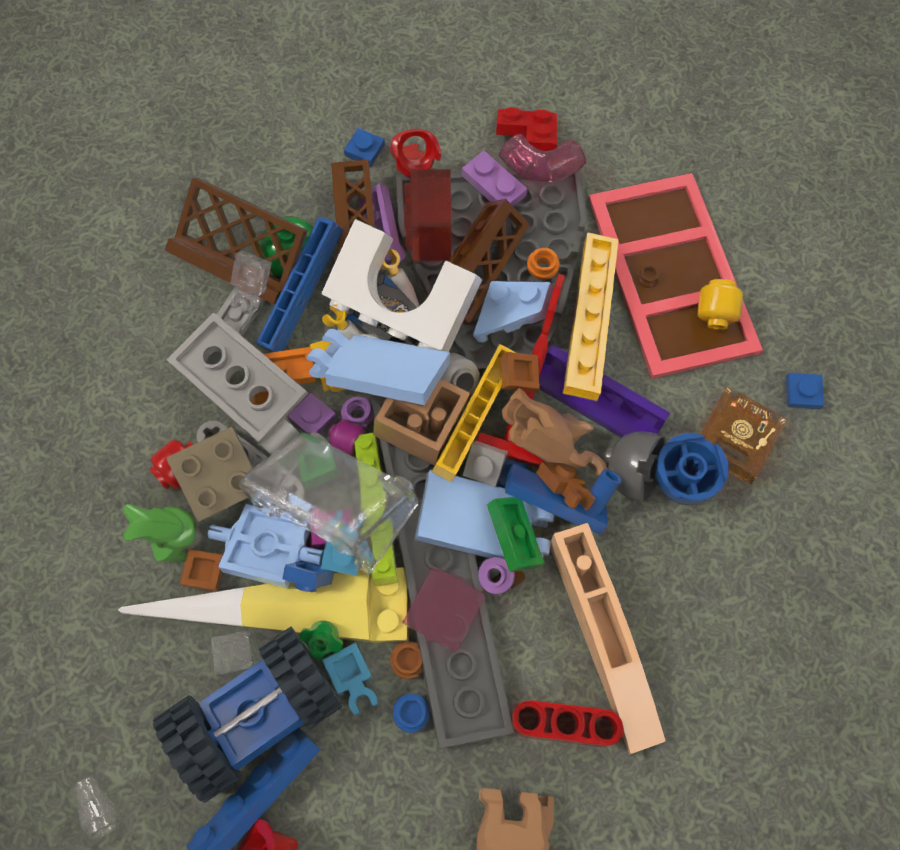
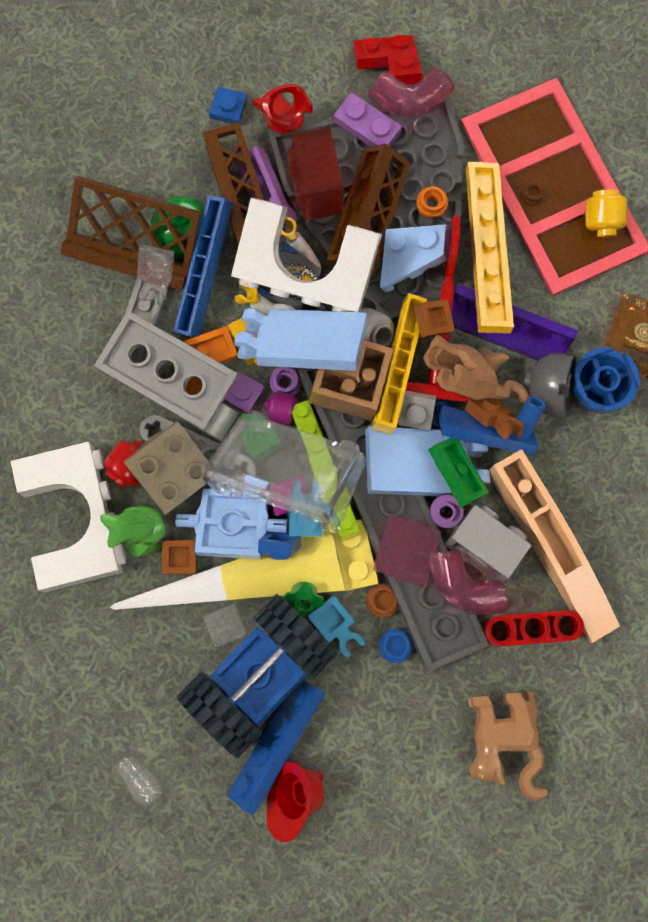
camera: 15 degrees left, 10 degrees up
none -> white arch [11,442,126,592]
none -> clear pink cylinder [428,550,508,615]
none -> light grey brick [445,505,532,584]

